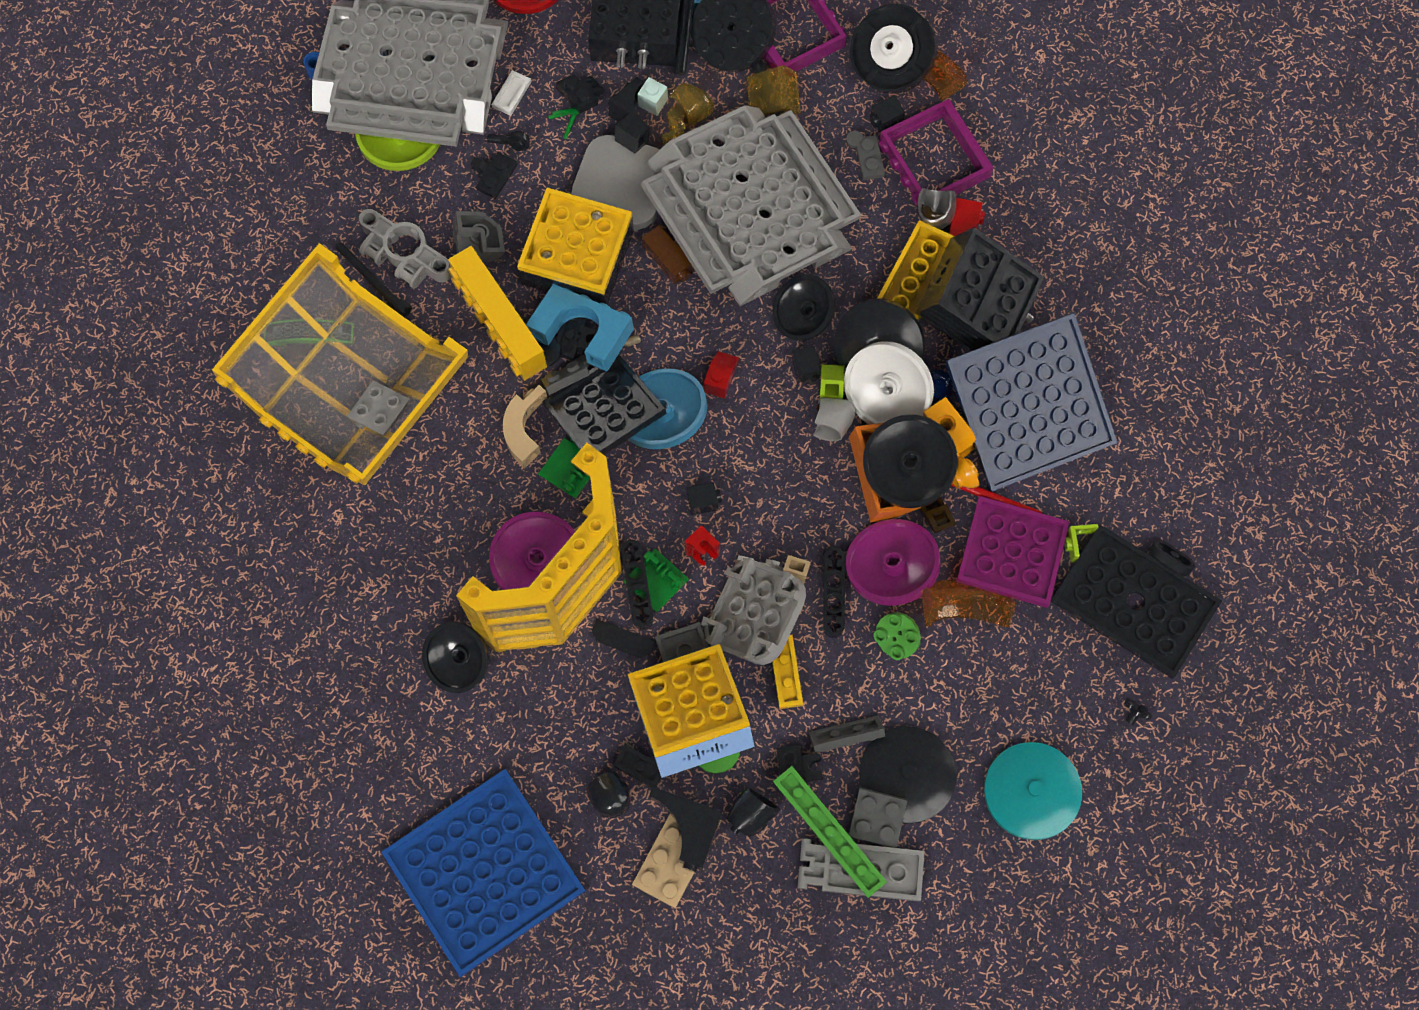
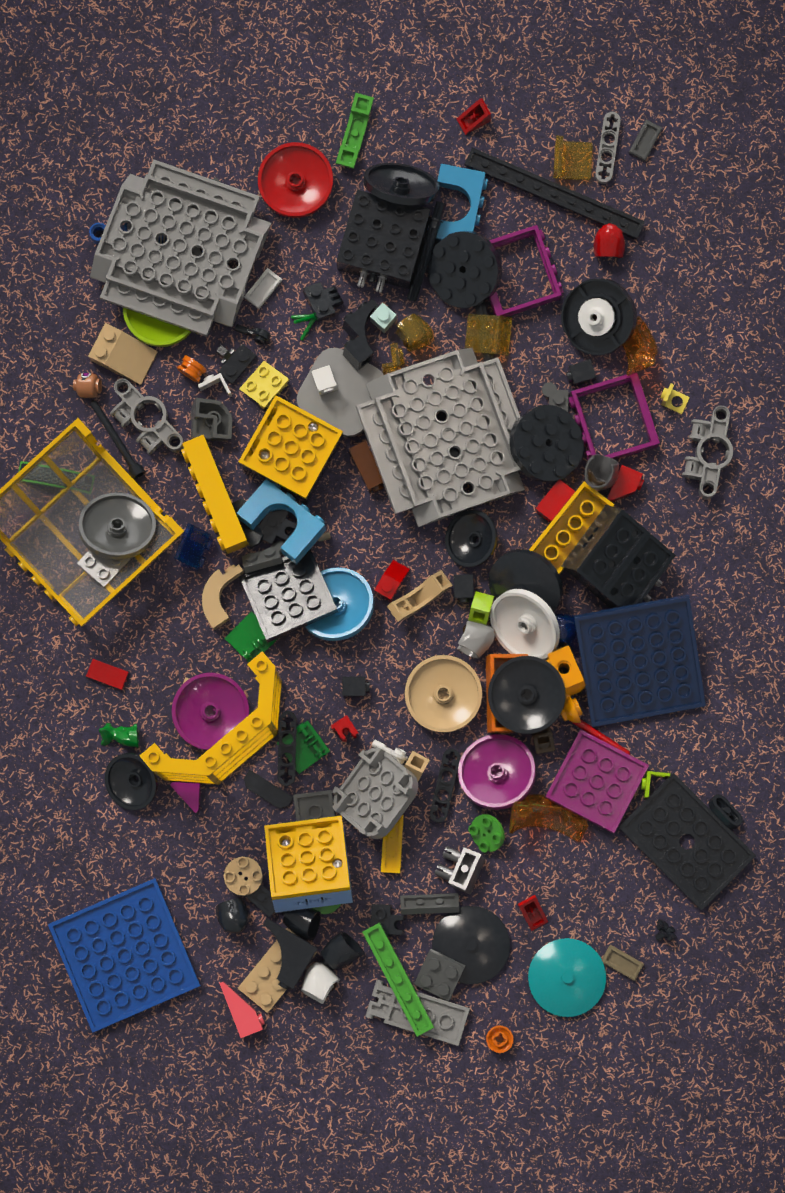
camera: 15 degrees right, 10 degrees up
none -> nougat head [73,373,102,398]
none -> dark grey dish [79,492,156,560]
none -> red tile [86,659,129,690]
none -> tan slope [88,323,158,385]
none -> green animal [99,723,139,748]
none -> magenta slope [170,782,201,814]
none -> clear blue slope [174,523,213,571]
none -> orange wheel [177,355,207,383]
none -> white bracket [198,373,232,397]
none -> coral slope [219,982,265,1038]
none -> tan plate [224,856,263,896]
none -> light yellow hinge [240,361,289,409]
none -> black helmet [282,908,321,940]
none -> white piece [301,962,340,1004]
none -> white bracket [312,365,338,395]
none -> tan arch [387,570,453,622]
none -> tan dish [405,655,482,733]
none -> flat silver brick [435,846,486,894]
none -> orange wheel [486,1025,513,1053]
none -> black piece [510,405,584,482]
none -> red slope [517,895,548,931]
none -> red hinge [535,480,576,523]
none -> dark tan tile [602,945,644,981]
none -> light yellow bracket [660,384,689,414]
none -> light grey piece [682,406,733,499]

